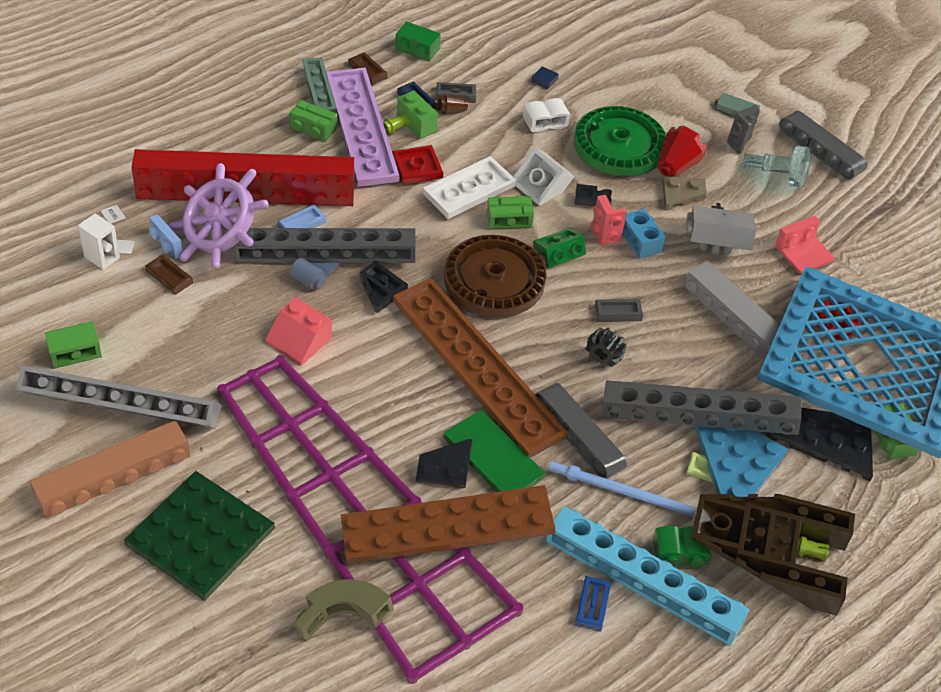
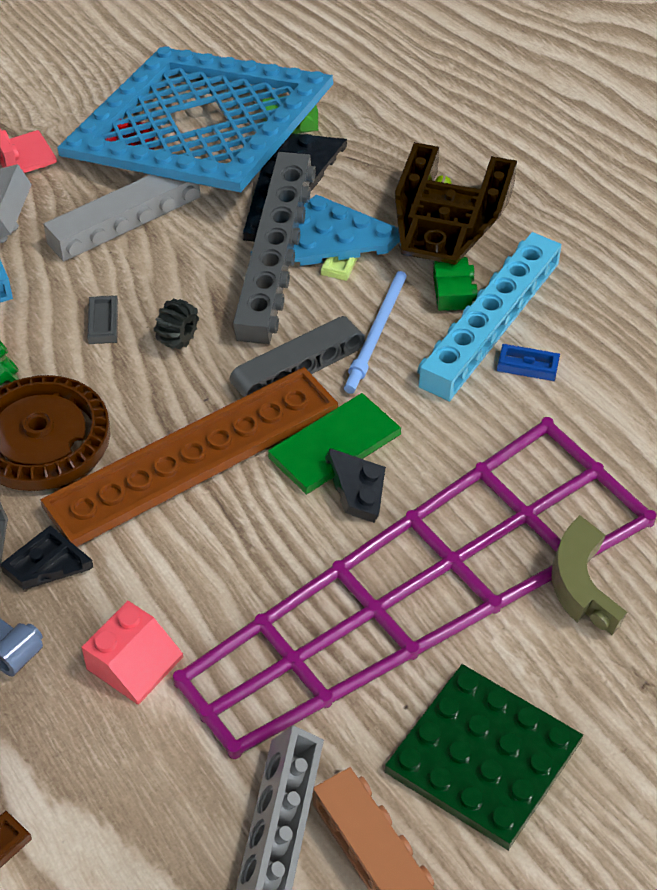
camera: 85 degrees left, 0 degrees up
dark orange plate [340,485,556,564] -> none

